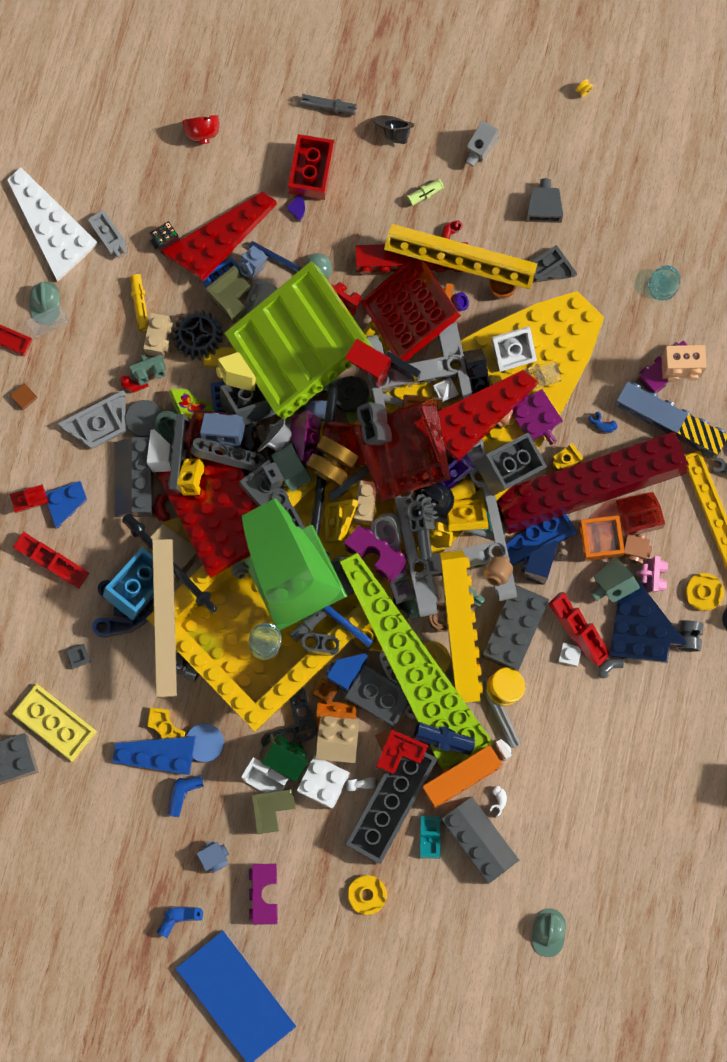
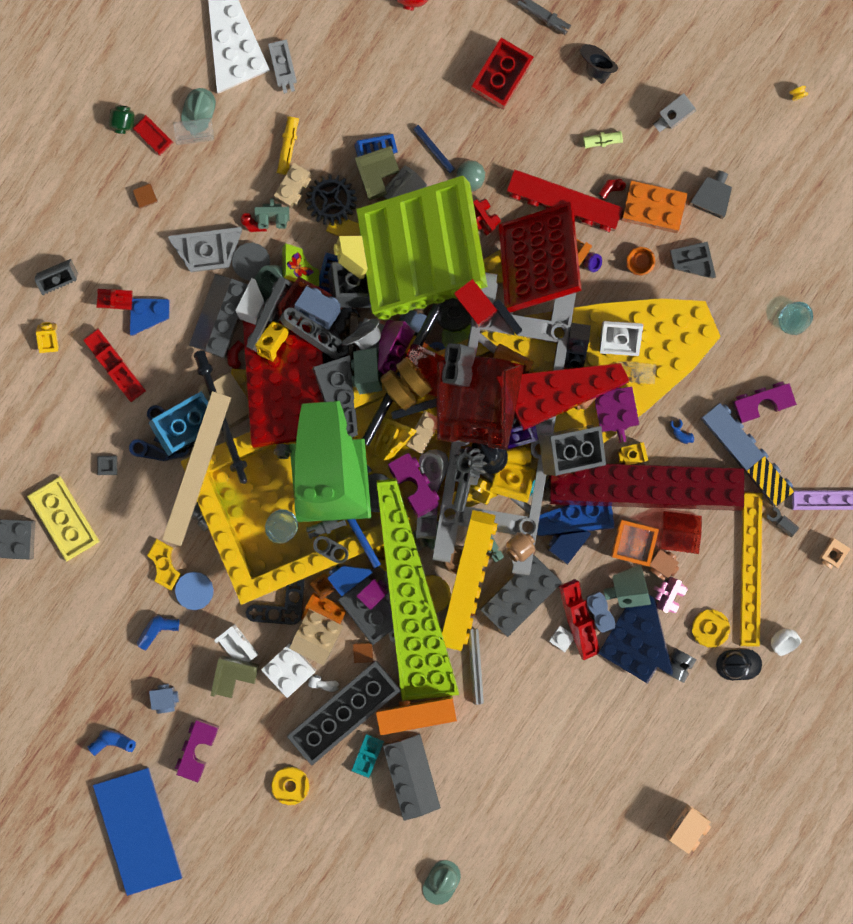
camera: 25 degrees right, 10 degrees up
blue wing [113,735,196,775] -> none
brick [149,221,180,254] -> none
red wing [162,192,277,281] -> none
sand blue brick [238,245,268,280] -> none
dark grey piece [260,462,284,491] -> none
dark green brick [260,733,308,782] -> none
dark purple tile [287,195,305,222] -> none
red panel [376,730,428,774] -> none
yellow brick [384,224,538,289] -> none
dark blue piece [414,722,475,755] -> none
white tile [433,377,459,403] -> none
yellow head [486,667,525,706] -> none
white arm [489,786,507,818] -> none
white tile [495,739,512,760] -> none
dark grey arm [597,659,624,679] -> none
light nougat piece [661,345,706,381] -> none
none -> magenta slope [357,579,389,610]
none -> sand blue brick [586,591,615,633]
none -> orange brick [621,181,688,233]

